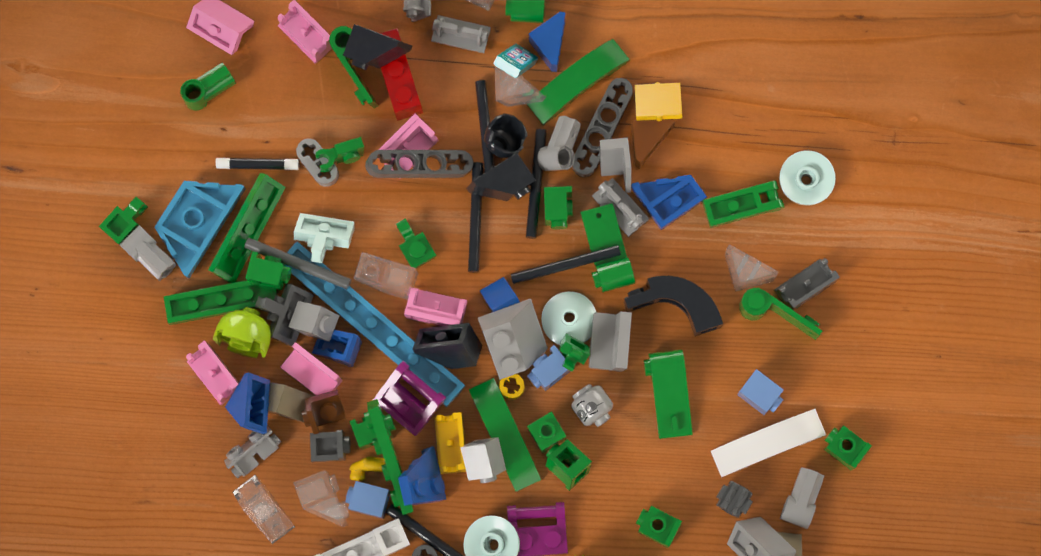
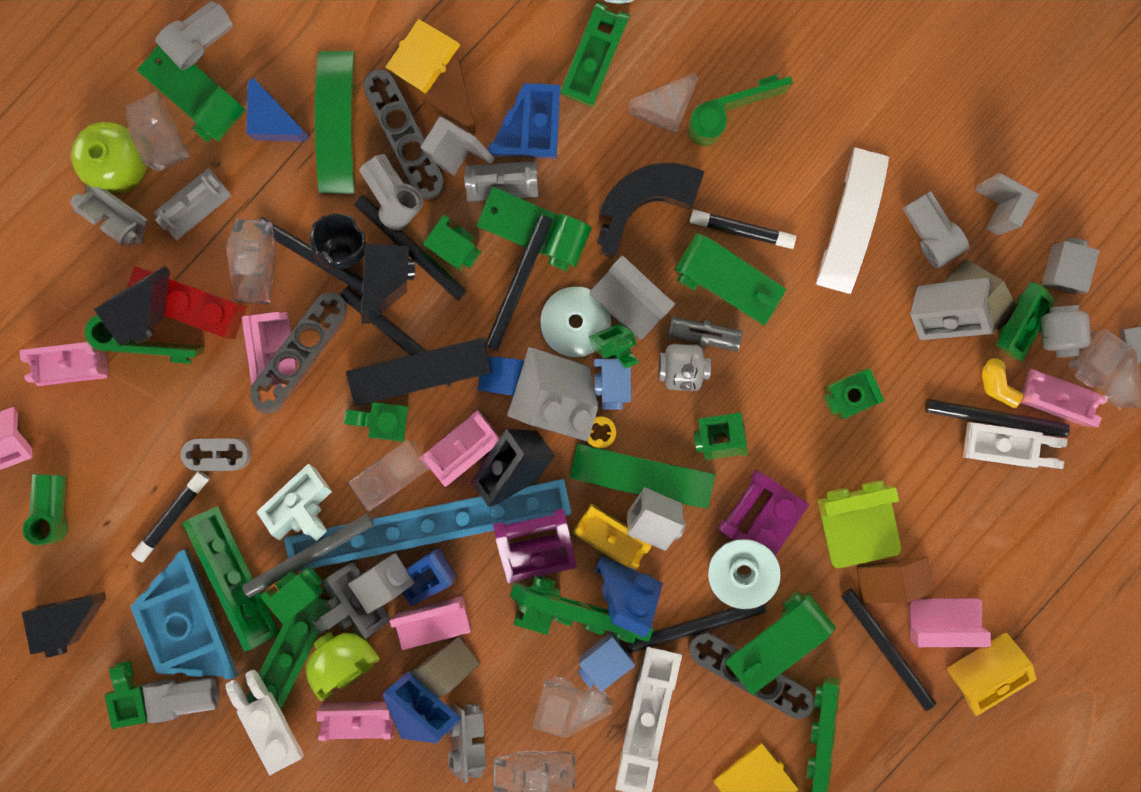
camera: 60 degrees left, 10 degrees up
reddish brown bracket [302,390,346,435] -> none
dark grey bracket [310,430,351,462] -> none
green plate [315,137,364,172] -> none
yellow arm [349,457,386,481] -> none
teal tile [493,43,539,78] -> none
clear slope [495,66,546,107] -> none
green brick [527,412,567,454] -> none
dark grey gear [716,481,753,518] -> none
medium blue brick [737,369,784,415] -> none
dark grey hinge [774,258,840,310] -> none
green brick [824,425,872,470] -> none
none -> black slope [21,592,106,658]
none -> white hinge [225,670,304,776]
none -> clear slope [226,219,275,304]
none -> black tile [346,337,493,406]
none -> dark grey pin [667,315,742,352]
none -> black bar [689,209,796,249]
none -> light grey panel [975,173,1039,235]

